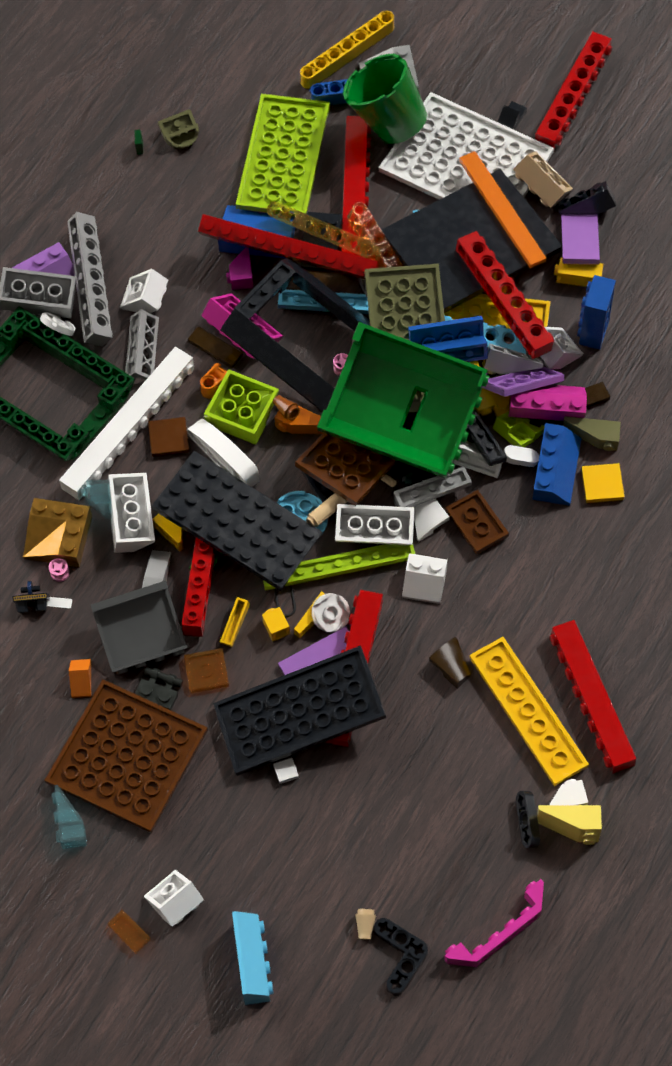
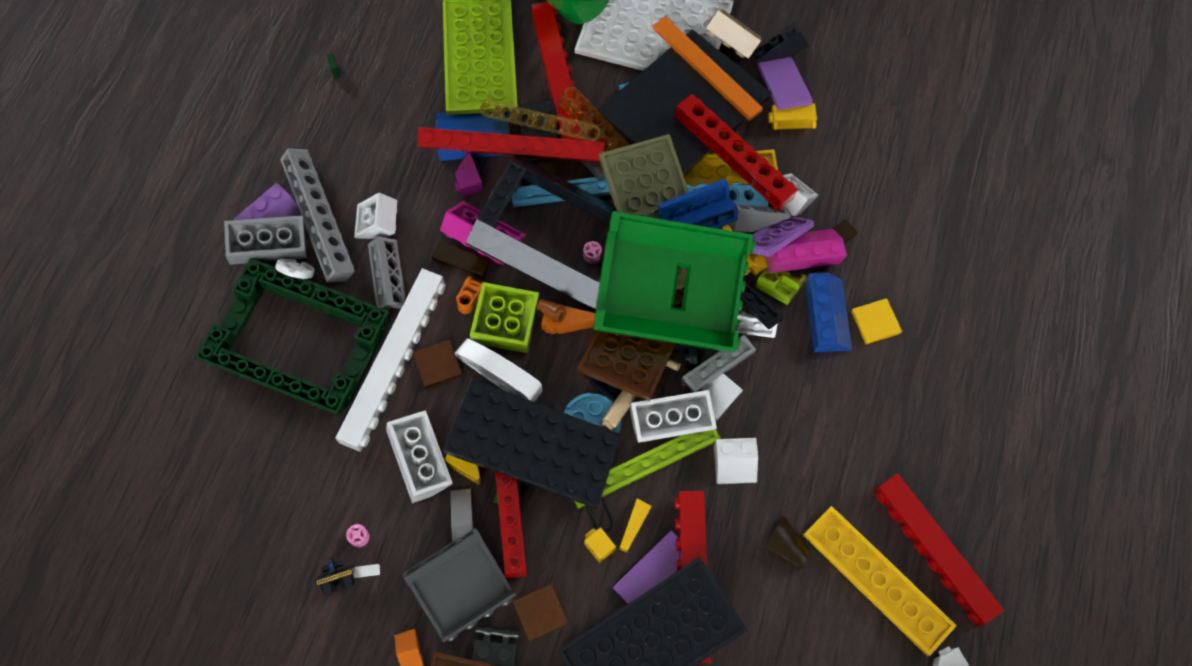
camera: 20 degrees left, 5 degrees up
pearl gold slope [23,498,92,567] -> none
clear light blue slope [81,480,112,519] -> none
olive slope [157,109,199,148] -> none
yellow piece [220,597,250,647] -> none
white tile [312,593,350,632] -> none
reddish brown plate [446,490,509,555] -> none
white tile [503,445,539,467] -> none
olive slope [563,416,621,451] -> none
blue brick [577,275,616,350] -> none

